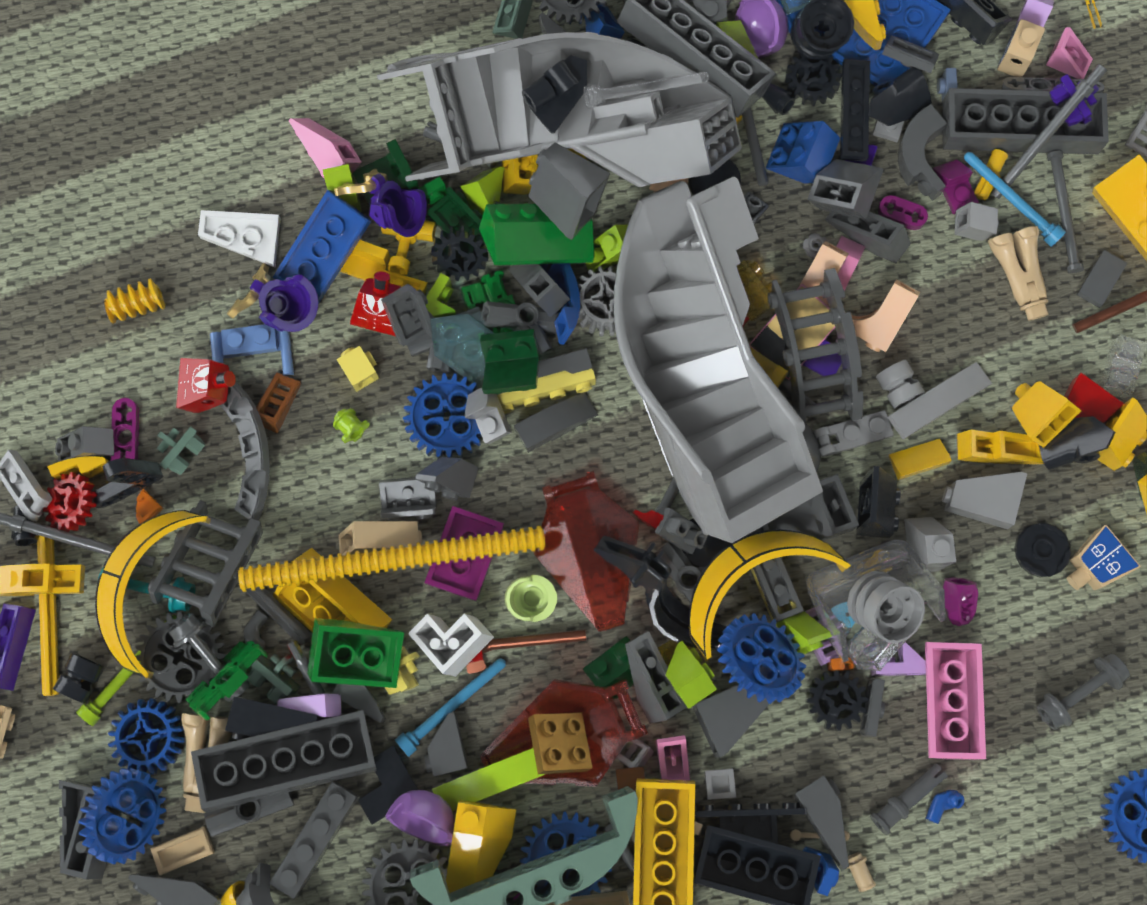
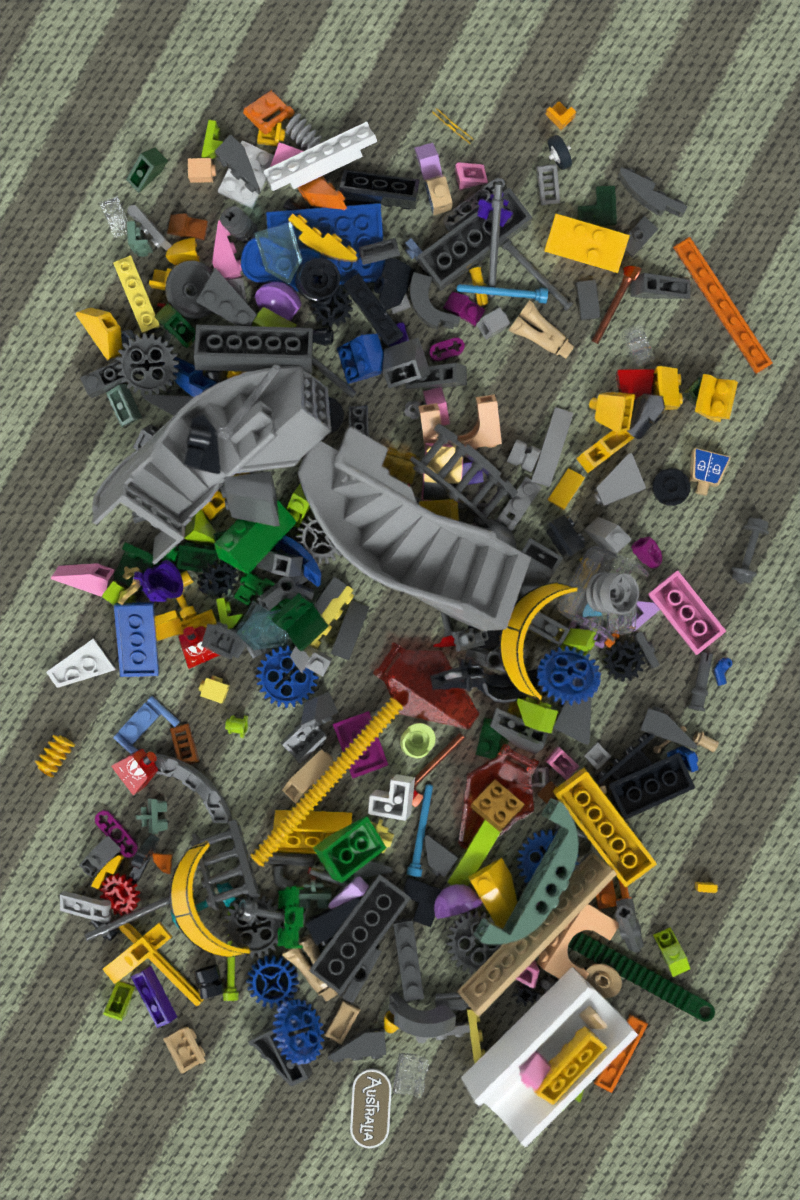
camera: 35 degrees left, 10 degrees up
dark purple helmet [227,263,318,332] -> none

